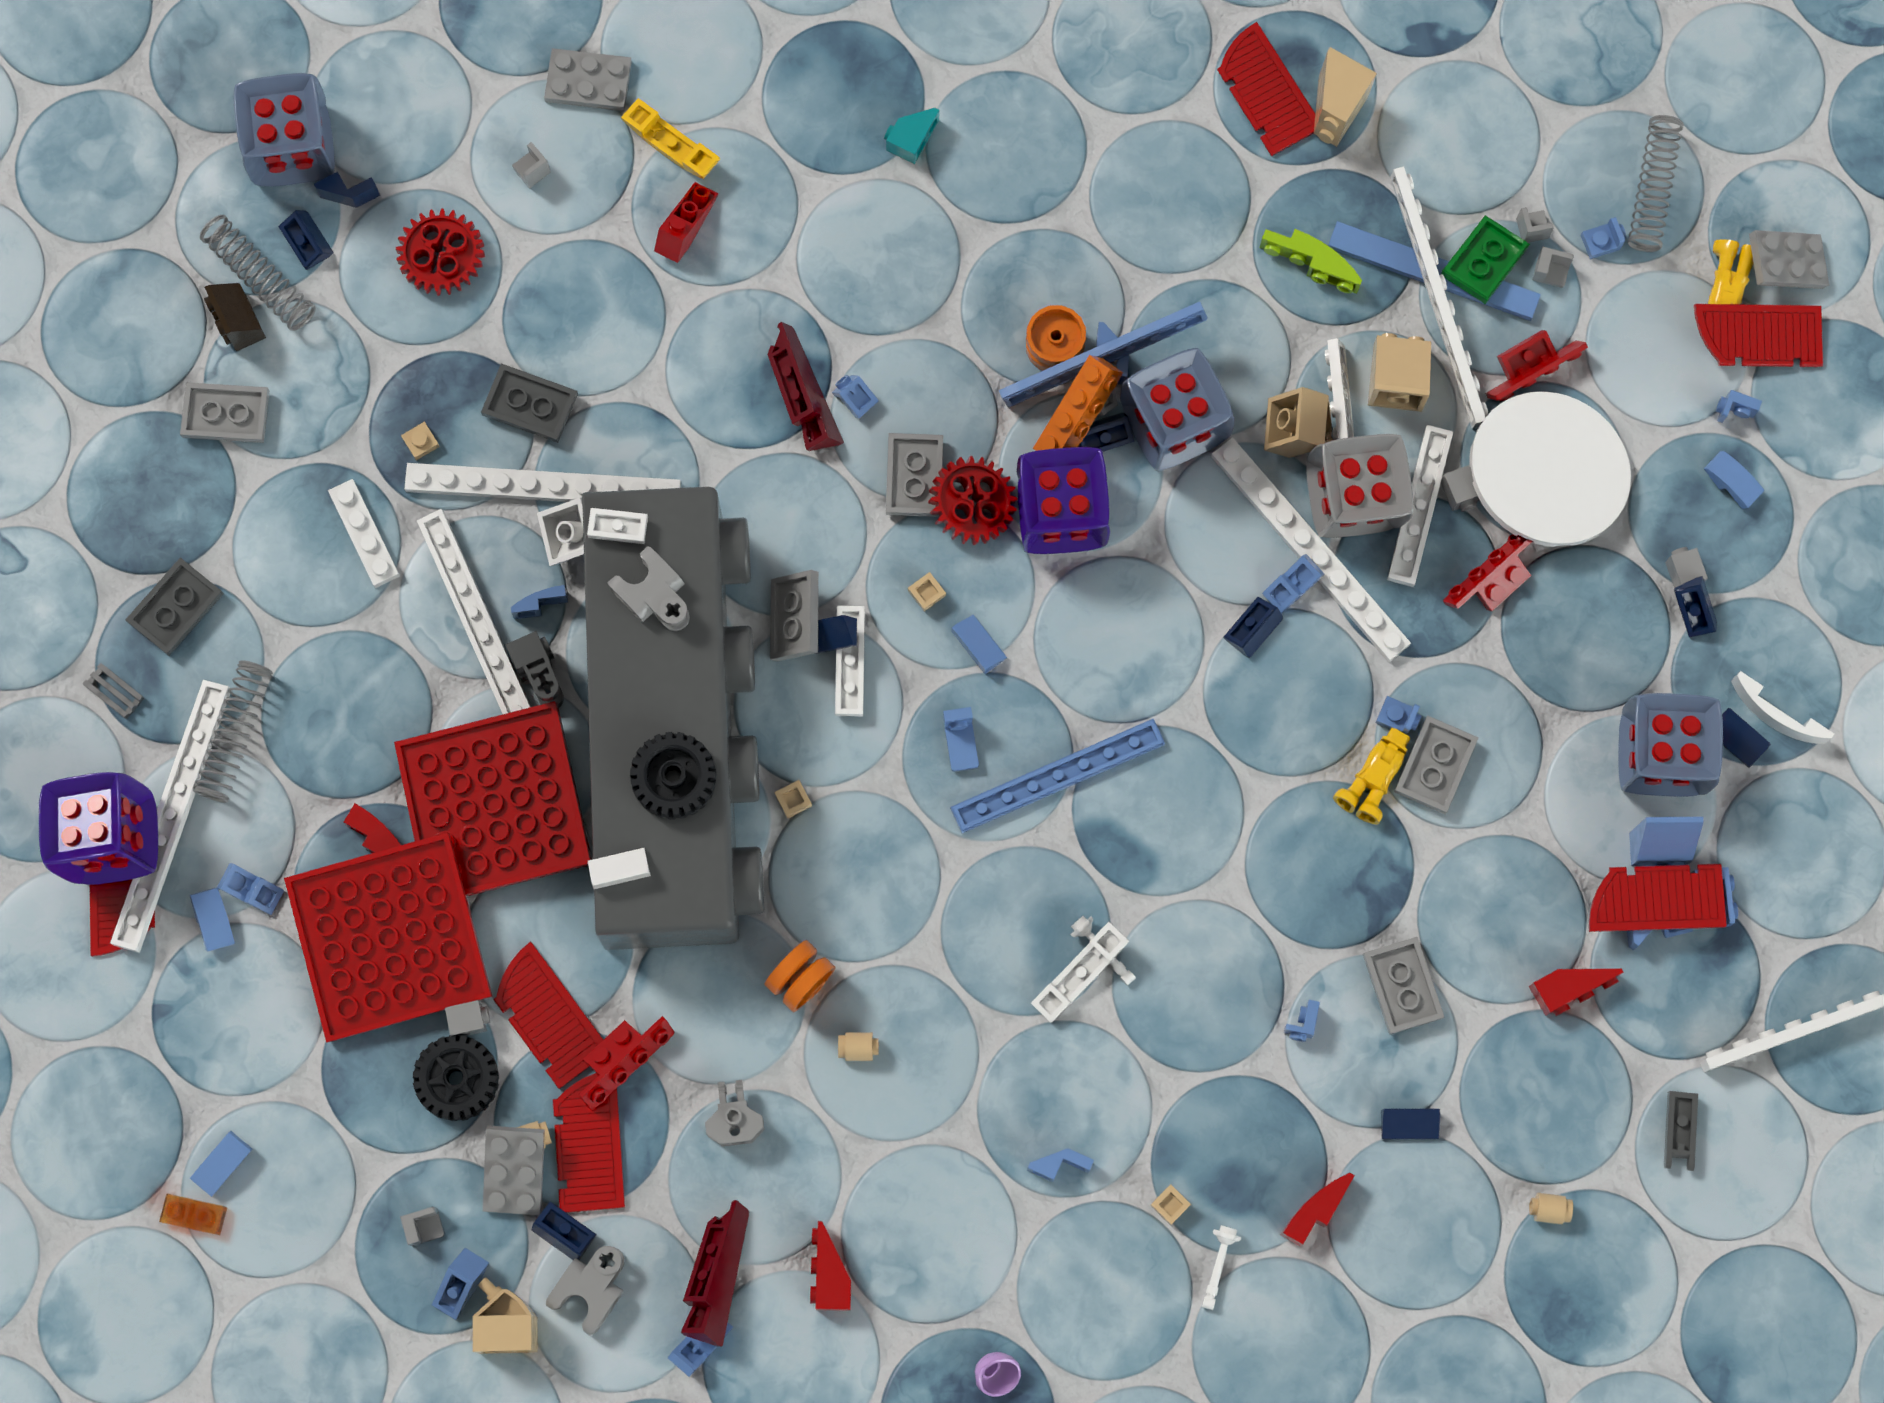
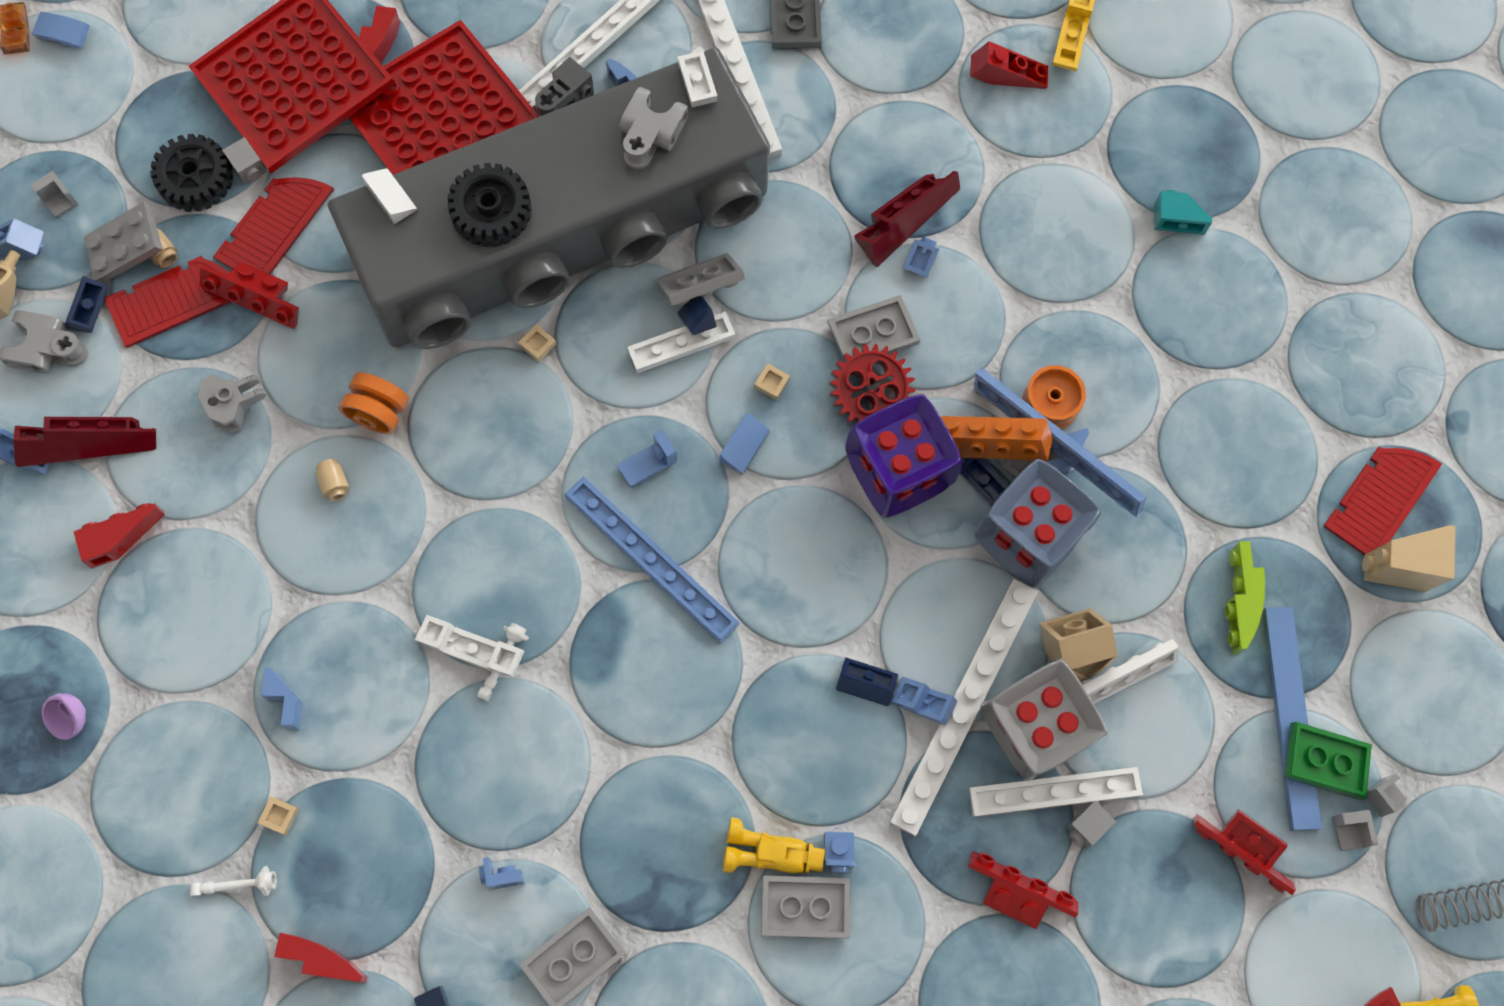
camera: 65 degrees right, 5 degrees down
tan slope [1368,333,1431,412] -> none
white plate [1390,166,1488,429] -> none
white tile [1469,392,1631,547] -> none
medium blue bracket [1580,217,1626,259] -> none

